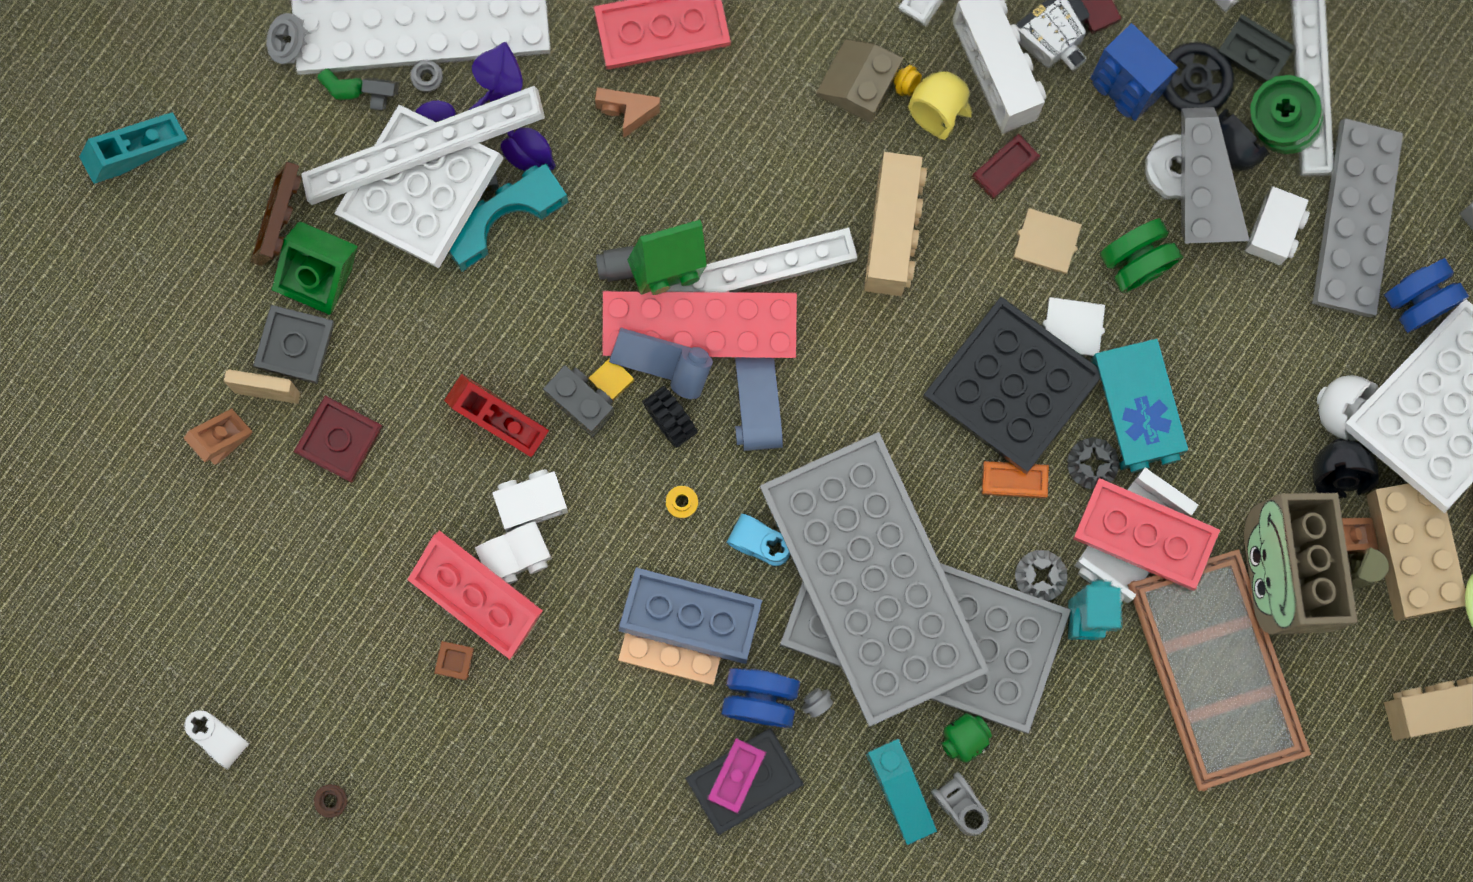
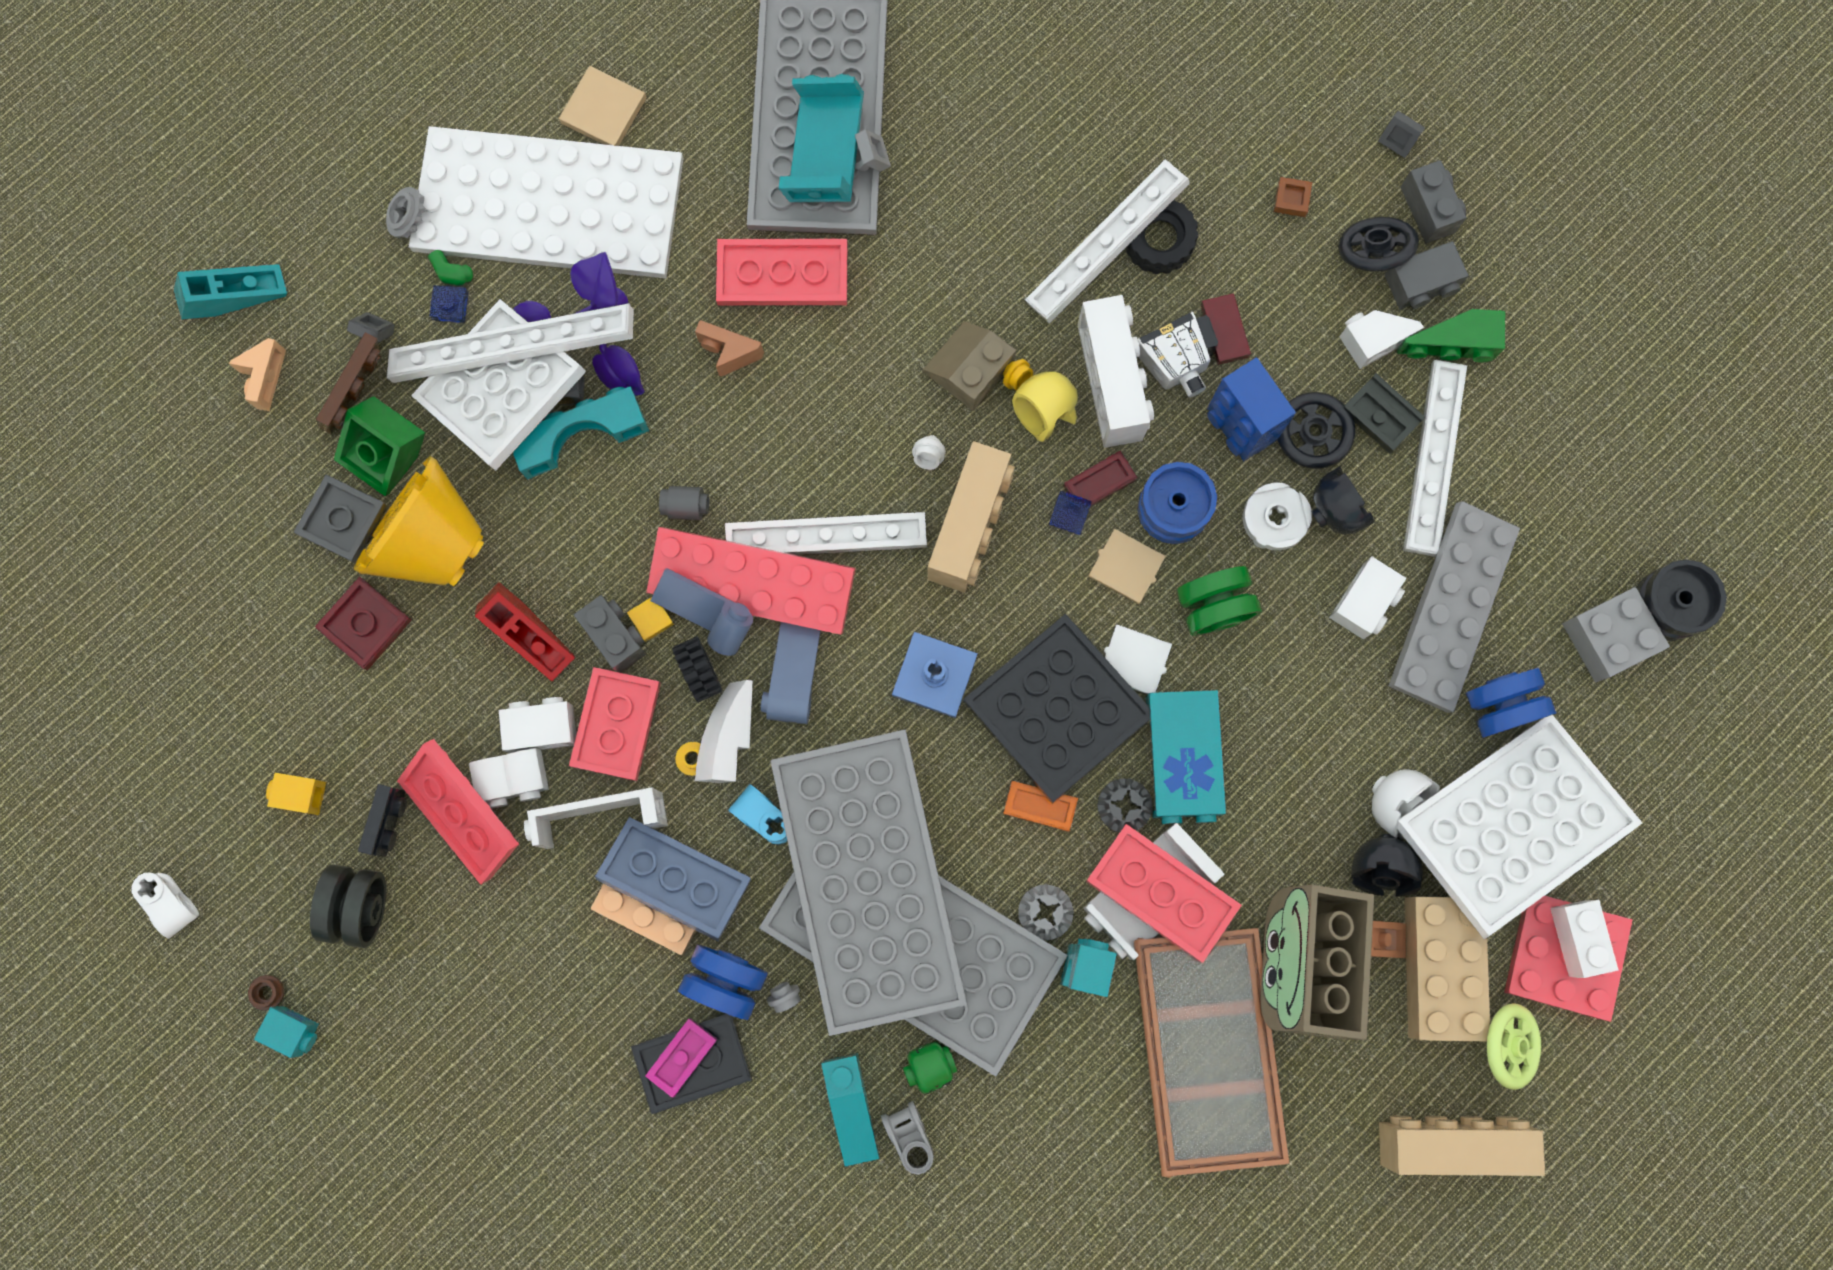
camera: 20 degrees right, 0 degrees up
nougat slope [184,409,253,465] -> none
tan tile [224,369,300,404] -> none
dark grey tile [361,78,399,111] -> none
light grey plate [411,60,443,92] -> none
dark orange plate [434,641,475,681] -> none
green slope [627,219,707,295] -> none
light grey wedge [1181,107,1250,244] -> none
green wheel [1250,75,1324,155] -> none
olive brick [1349,547,1389,589] -> none
none -> light nougat slope [229,338,286,411]
none -> teal brick [254,1006,319,1058]
none -> yellow brick [266,773,326,815]
none -> pearl dark grey wheel [310,865,386,948]
none -> dark grey tile [347,312,395,343]
none -> yellow cone [354,456,484,586]
none -> black plate [358,784,407,857]
none -> clear blue plate [429,285,469,323]
none -> white panel [524,788,668,849]
none -> coral plate [569,667,661,781]
none -> white slope [695,680,753,783]
none -> medium blue tile [892,632,978,718]
none -> white plate [912,435,946,470]
none -> clear blue plate [1049,490,1092,535]
none -> blue wheel [1137,462,1217,544]

